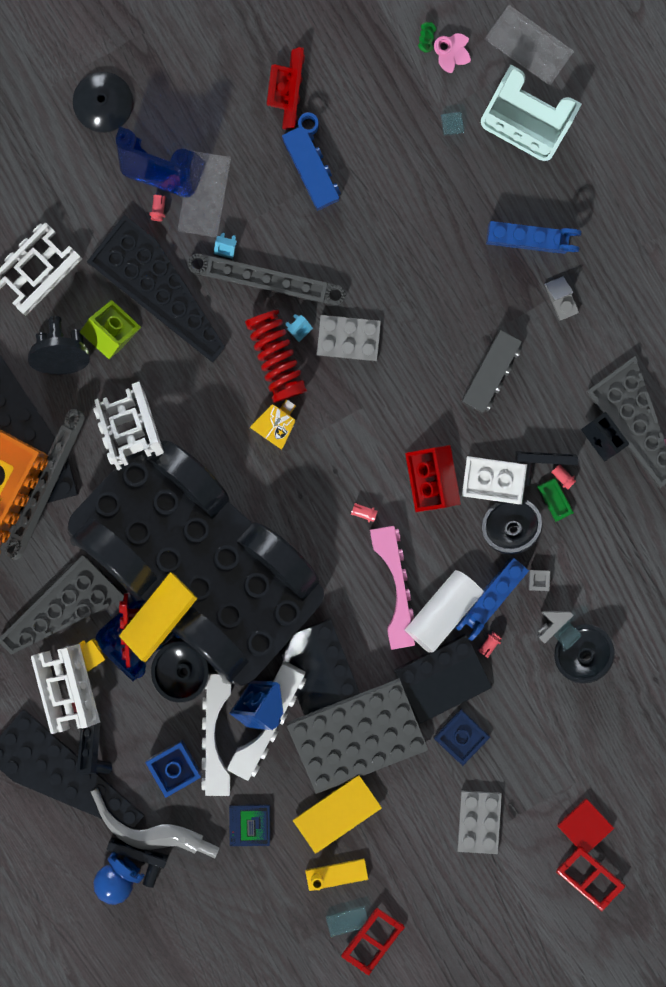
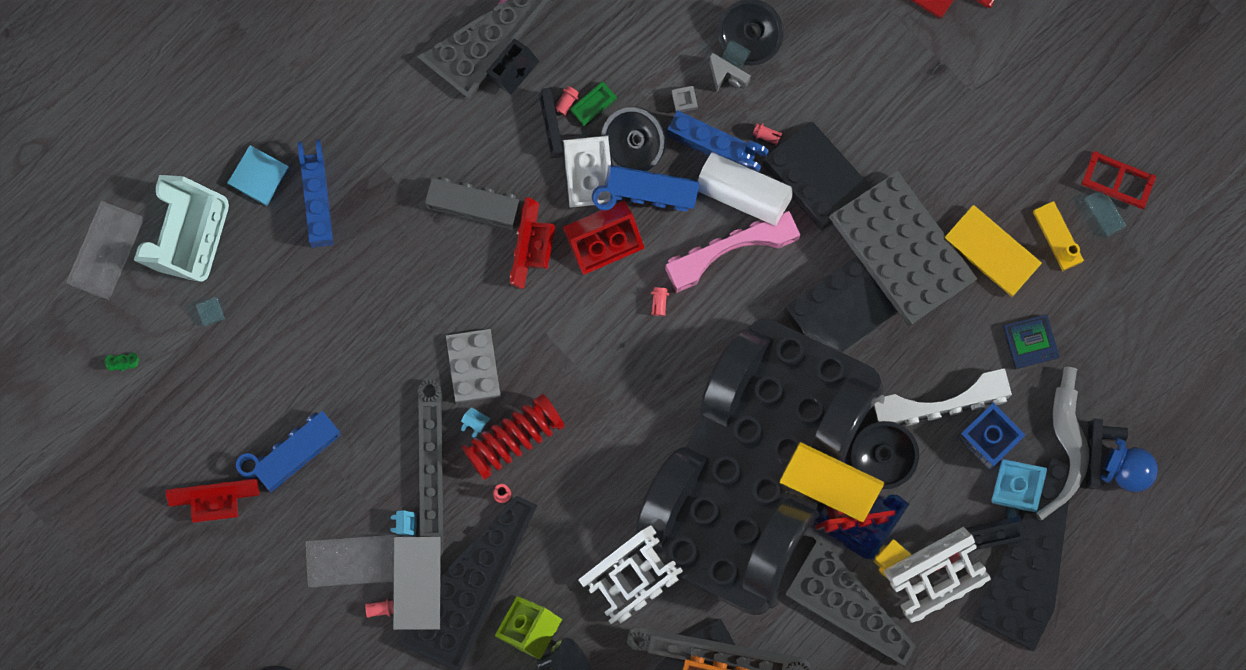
camera: 110 degrees left, 10 degrees down
clear blue windscreen [116,127,206,198] -> none
white arch [227,661,306,781] -> none
blue slope [229,680,284,730] -> none
yellow torso [250,399,296,450] -> none
bright pink plate [434,33,471,73] -> none
dark blue tile [434,709,490,766] -> none
light grey plate [457,790,502,854] -> none
light grey slope [544,276,579,321] -> none
none -> medium azure tile [227,145,289,206]
none -> light grey tile [393,537,441,630]
none -> coral pin [493,484,511,503]
none -> red bracket [510,197,555,289]
none -> blue hinge [592,165,699,212]
none -> medium azure tile [992,459,1047,513]

